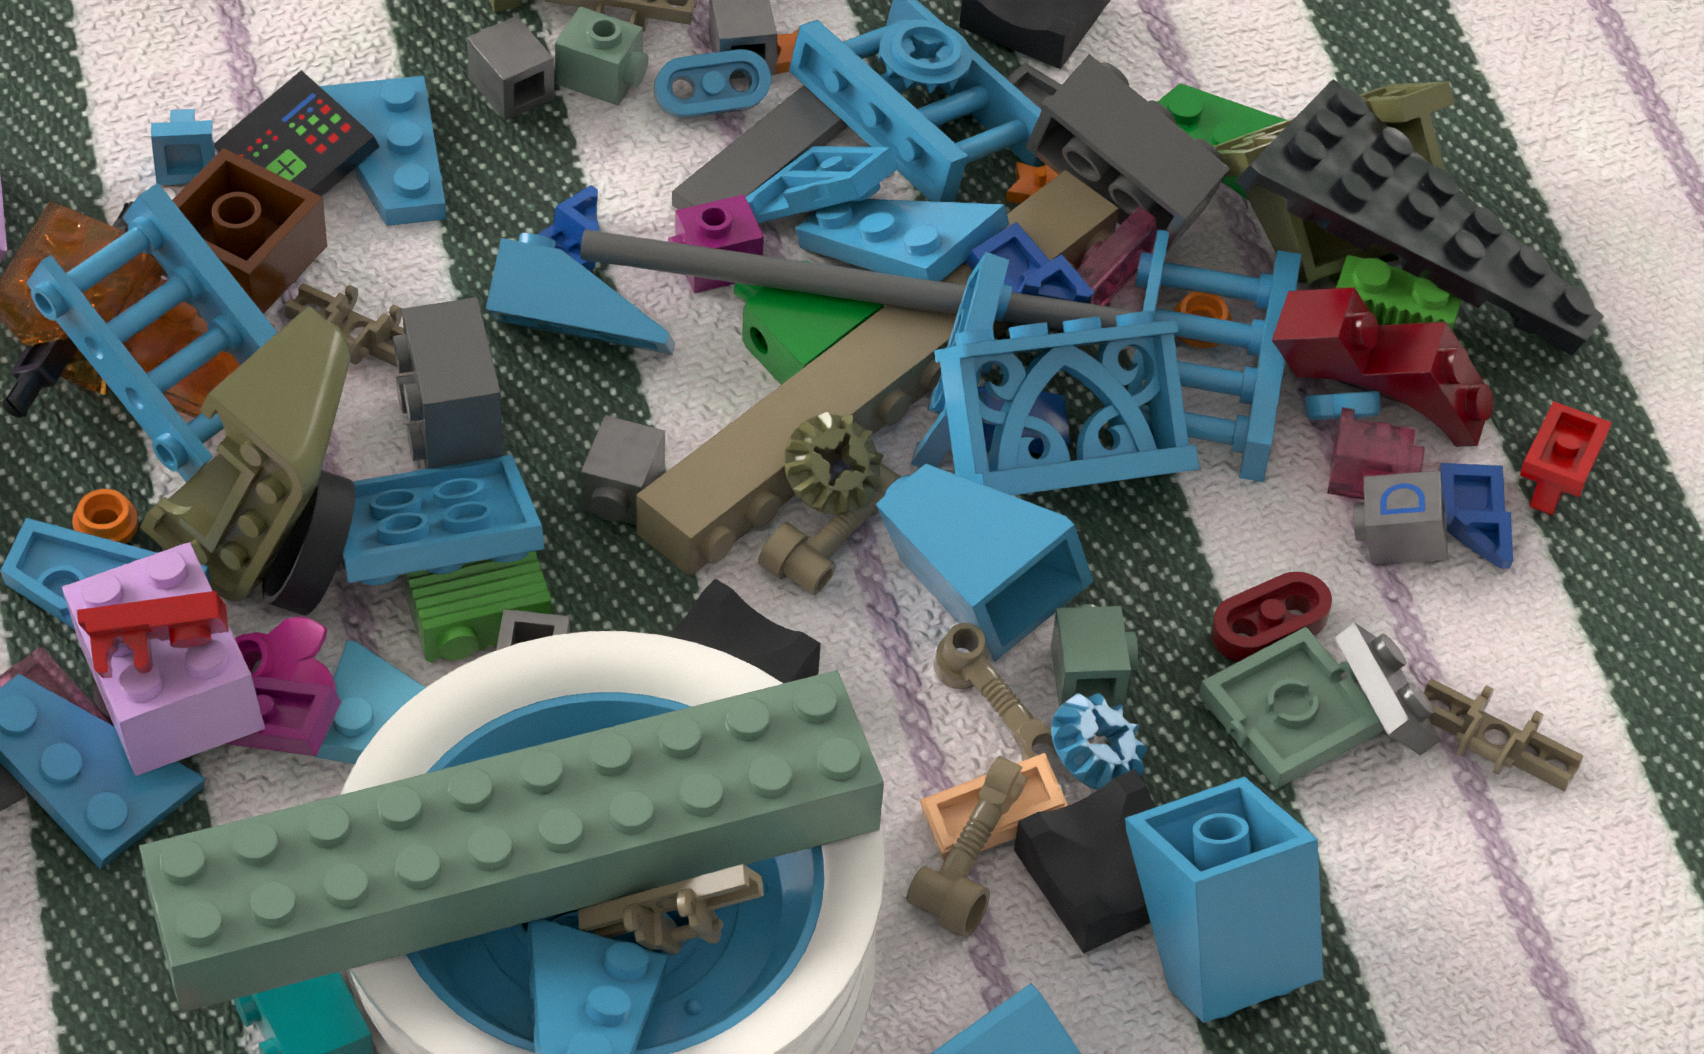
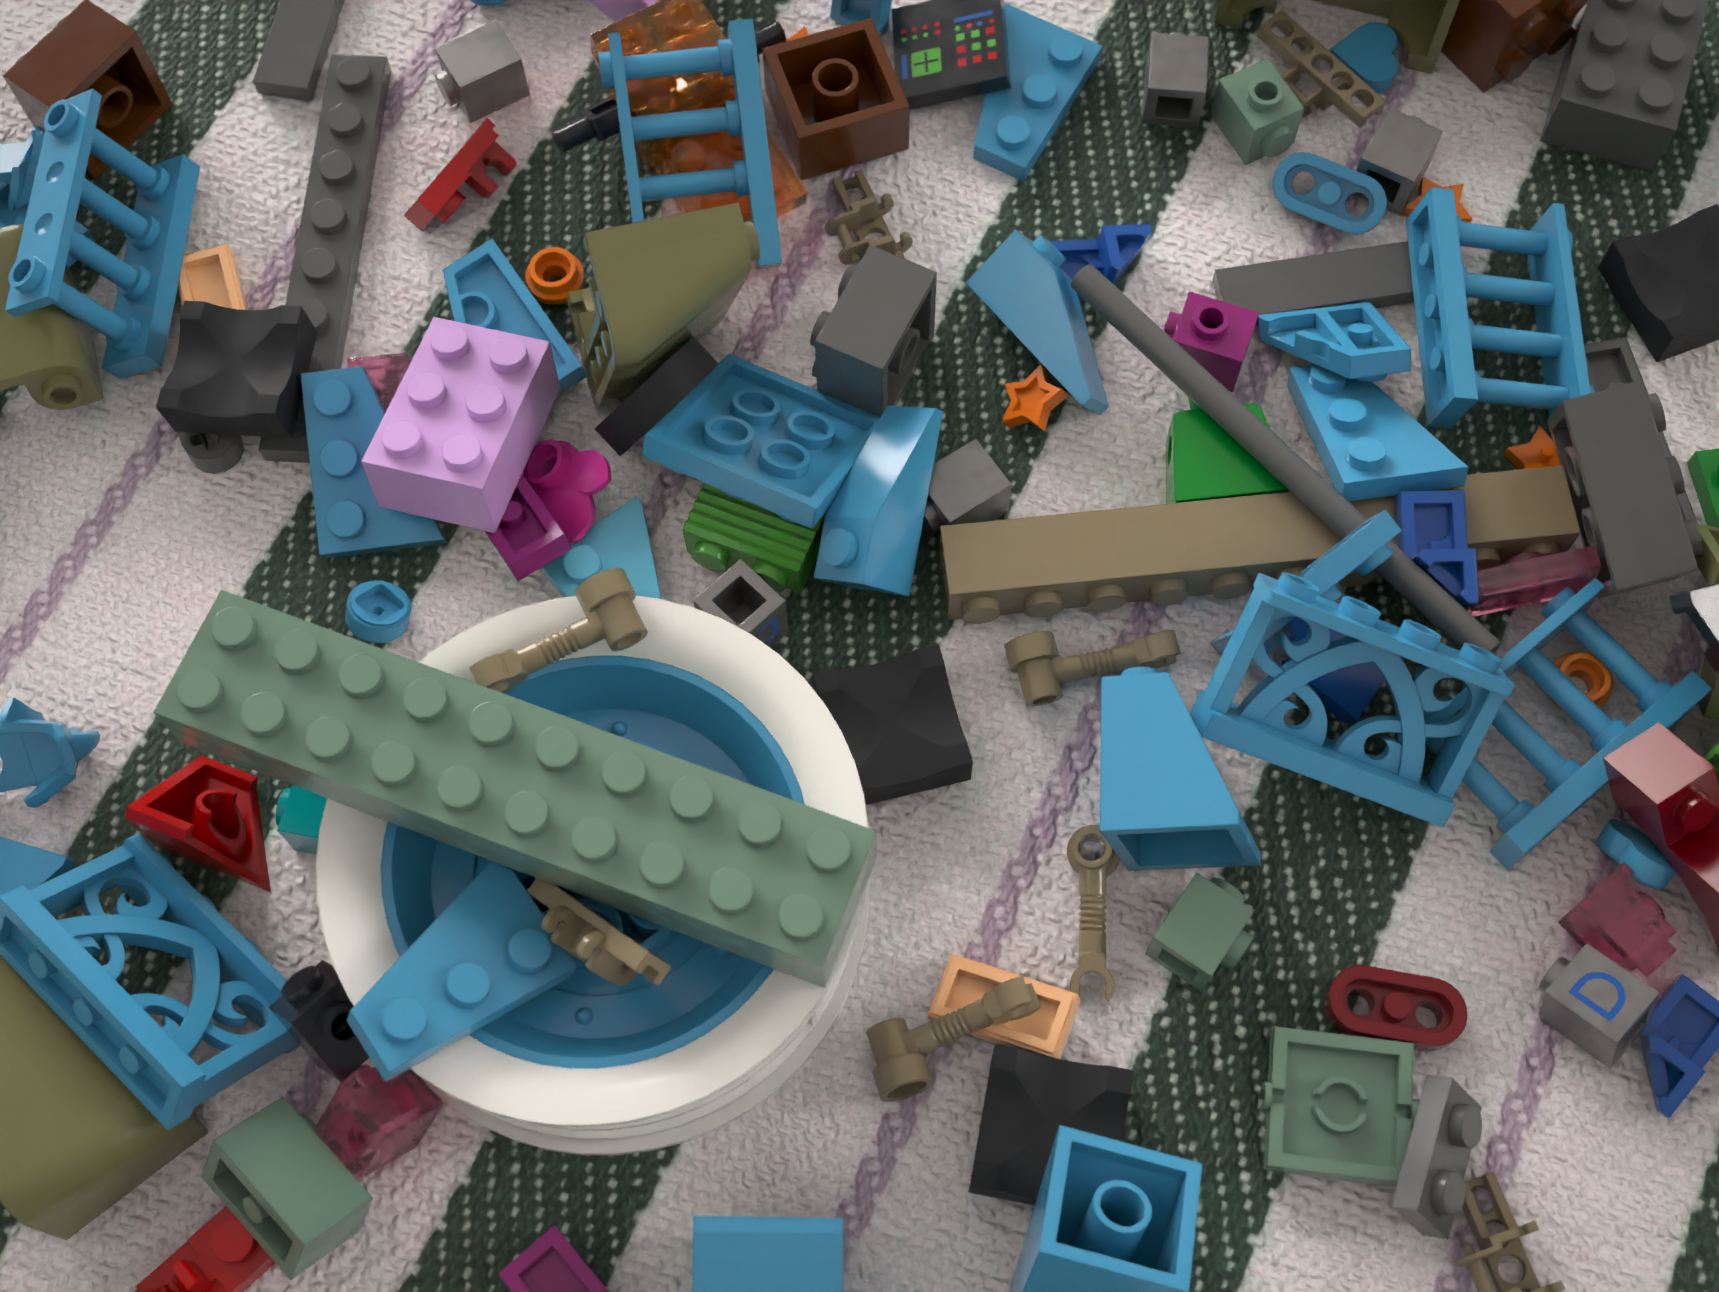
camera: 45 degrees right, 15 degrees up
red plate [77,591,229,678] -> none
olive gear [784,412,884,514] -> none
dark azure gear [878,19,972,94] -> none
dark azure gear [1051,692,1148,791] -> none
none -> dark tan brick [469,568,648,694]
none -> dark azure slope [814,406,943,596]
none -> orange piece [1002,364,1069,432]

